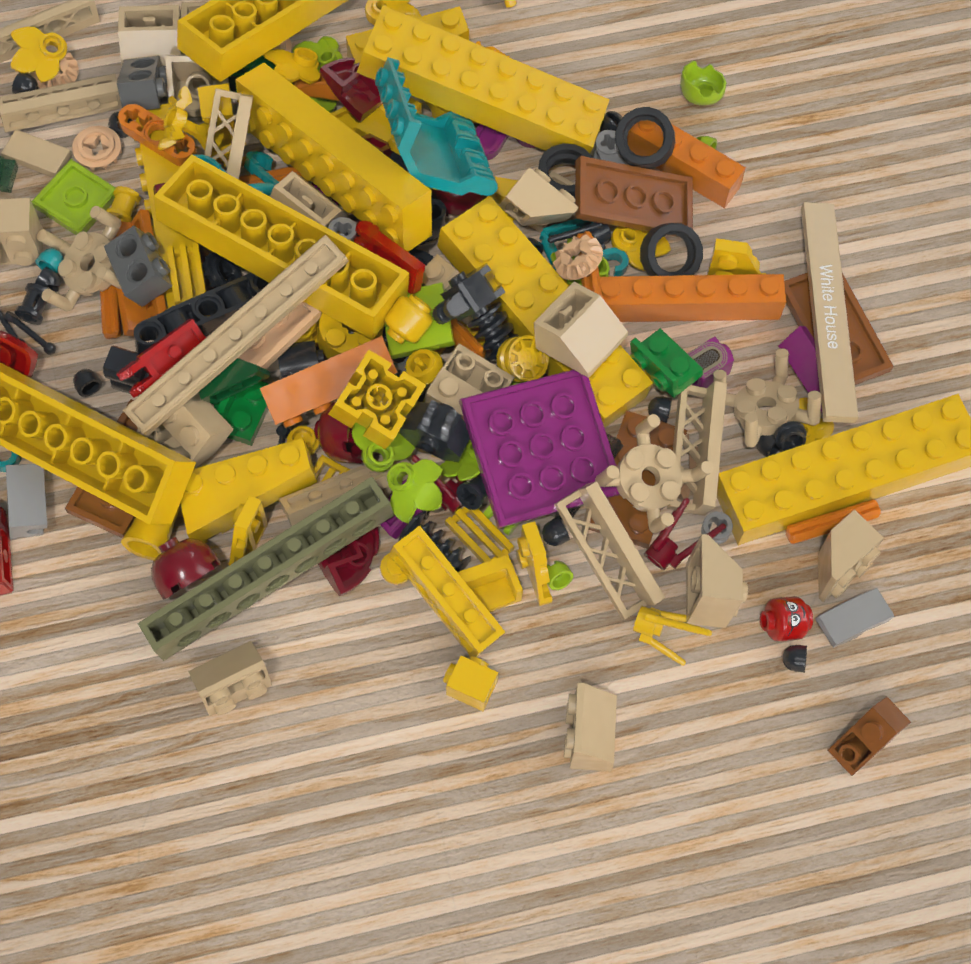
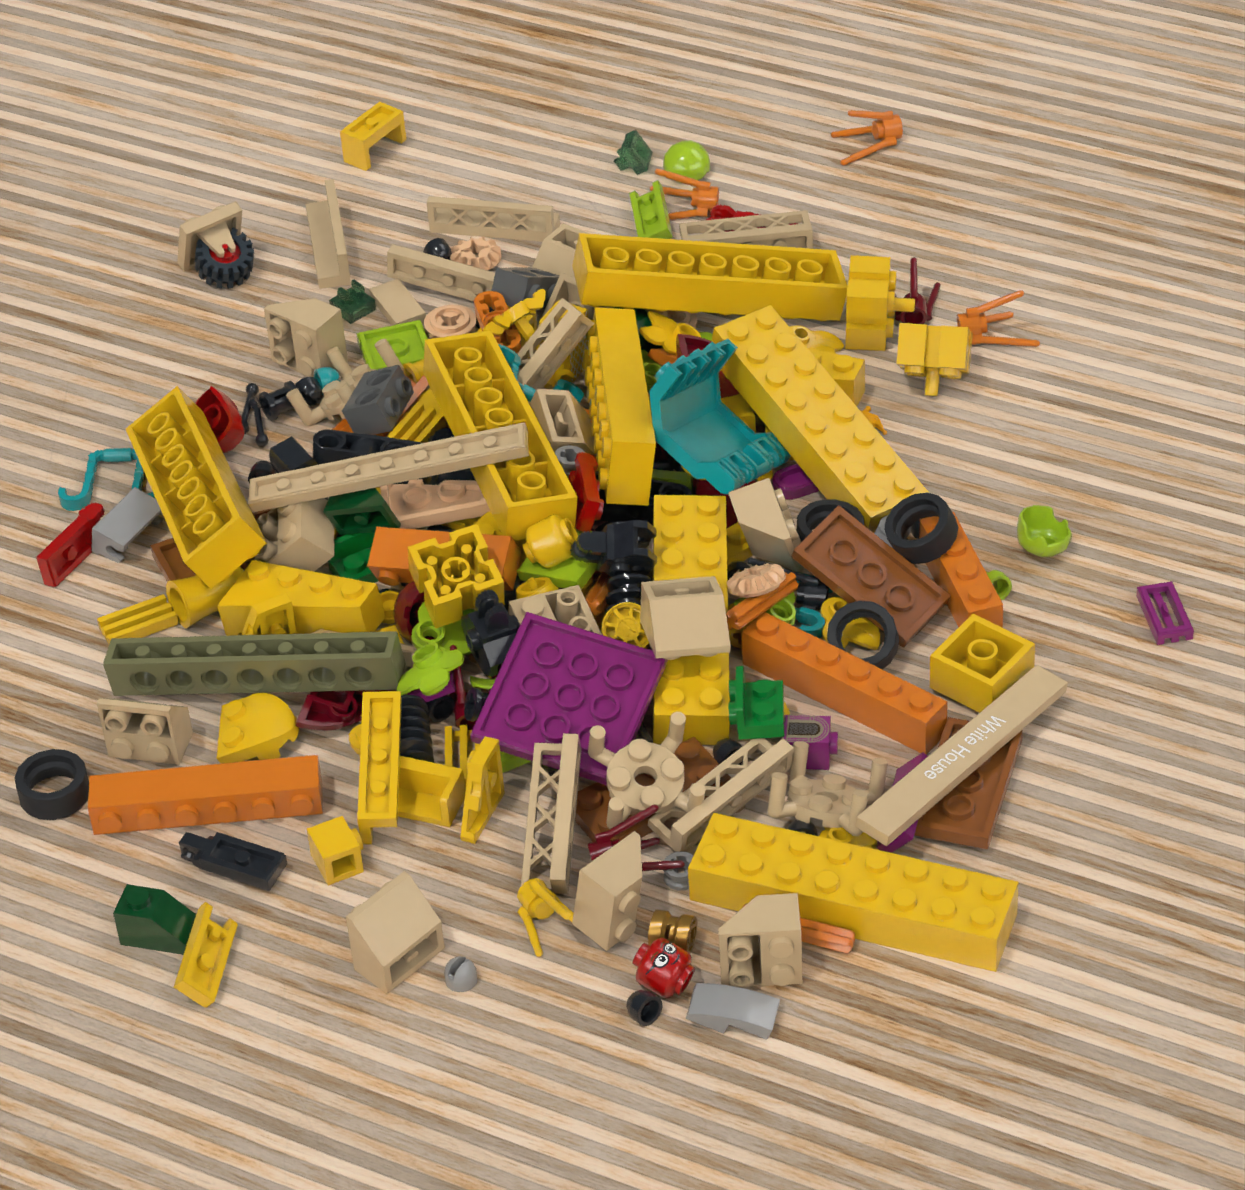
camera: 45 degrees right, 25 degrees down
yellow plate [10,27,67,83] -> none
red hinge [117,319,206,398] -> none
dark red cylinder [151,537,221,600] -> none
black hinge [542,517,570,546] -> none
lime hinge [547,561,573,590] -> none
yellow wing [707,238,766,275] -> none
black plate [773,421,807,451] -> none
dark orange slope [827,696,911,776] -> none
none -> black tyre [14,749,89,820]
none -> orange brick [88,755,323,835]
none -> yellow tile [97,594,178,644]
none -> dark green slope [113,884,196,955]
none -> yellow hinge [173,902,238,1008]
none -> black hinge [179,832,287,891]
none -> yellow slope [216,693,299,764]
none -> light grey hinge [444,956,477,992]
none -> pearl gold wheel [648,909,697,954]
none -> yellow brick [929,614,1035,713]
none -> magenta tile [1136,581,1194,645]

